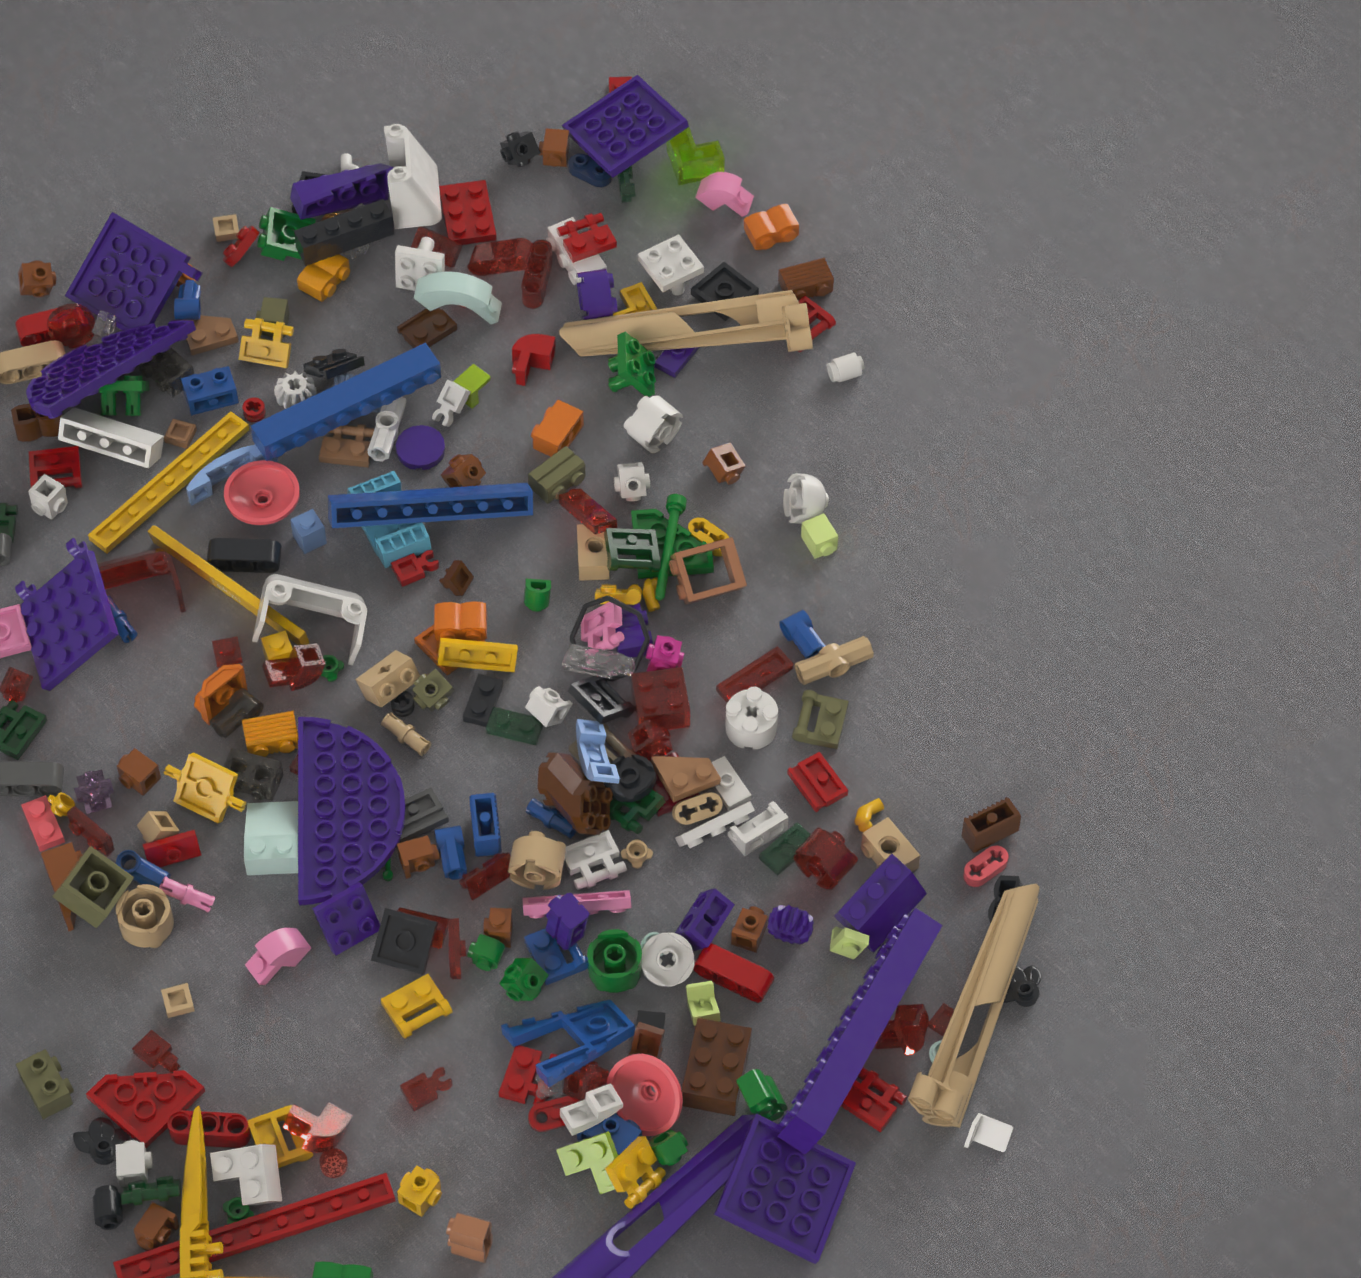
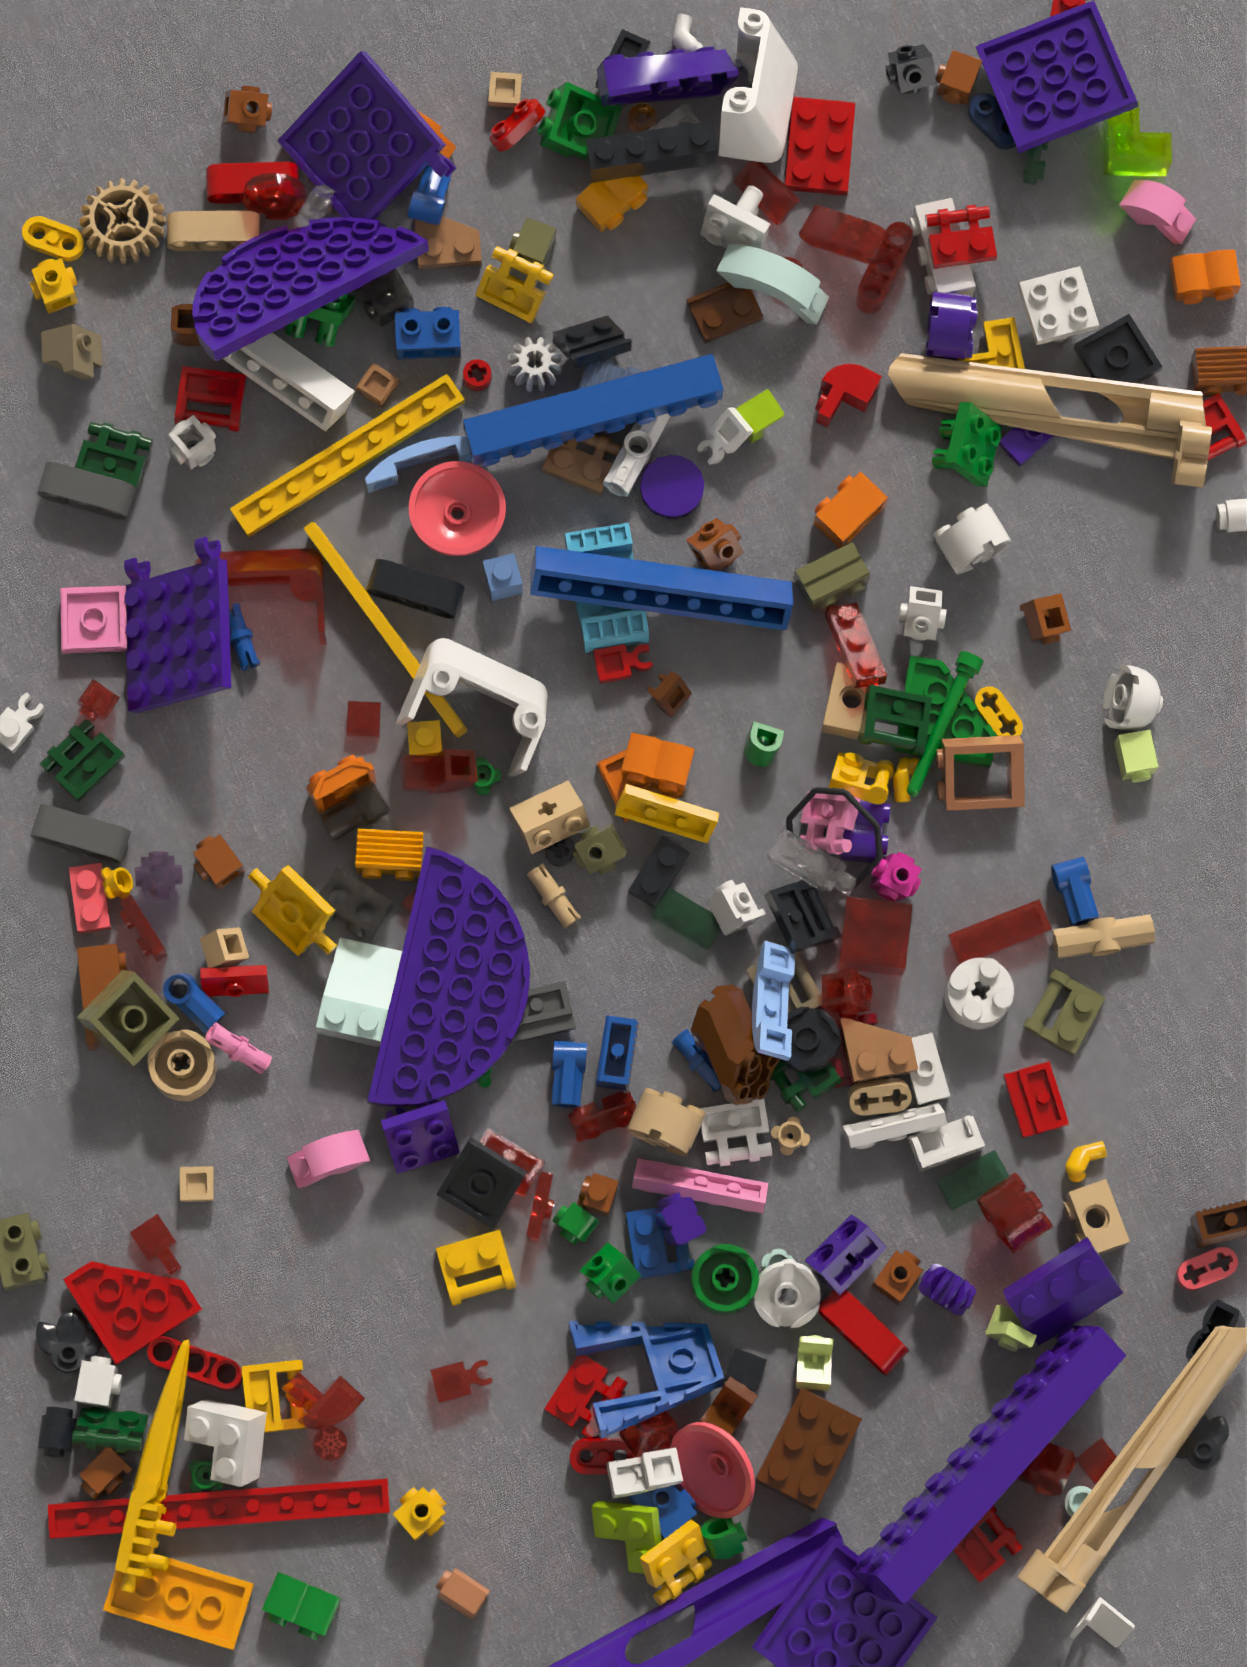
camera: 10 degrees right, 20 degrees up
dark orange brick [397,835,440,879] -> none
green brick [736,1069,788,1121] -> none

